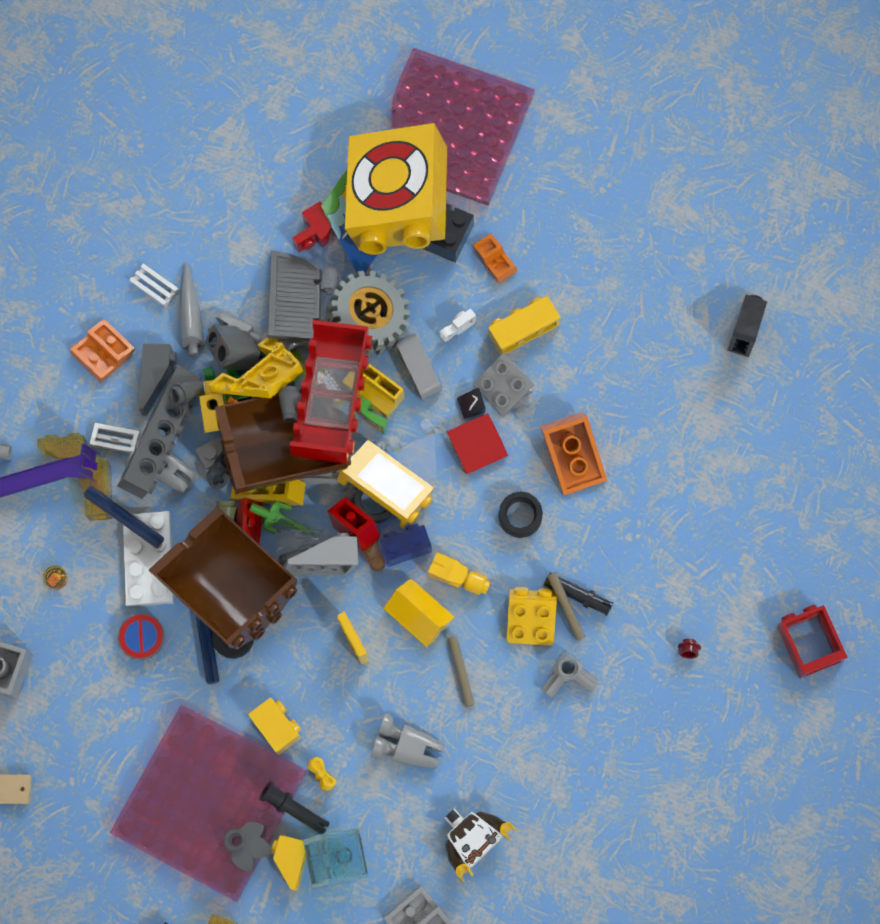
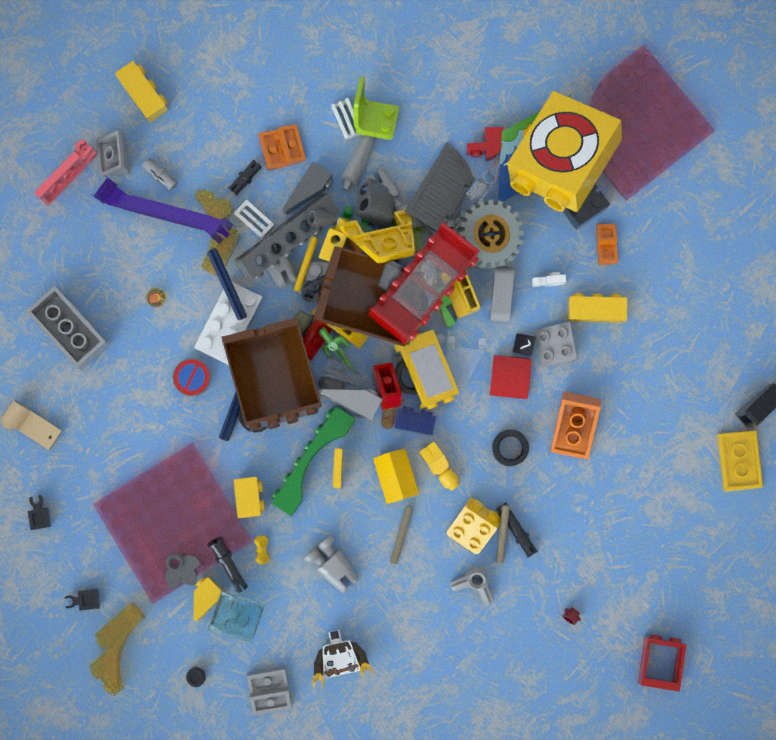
camera: 25 degrees right, 10 degrees up
none -> black plate [27,495,51,530]
none -> black pin [228,160,262,196]
none -> green arch [271,406,356,517]
none -> yellow bar [293,236,318,293]
none -> lime piece [354,76,399,140]
none -> yellow tile [717,430,763,491]

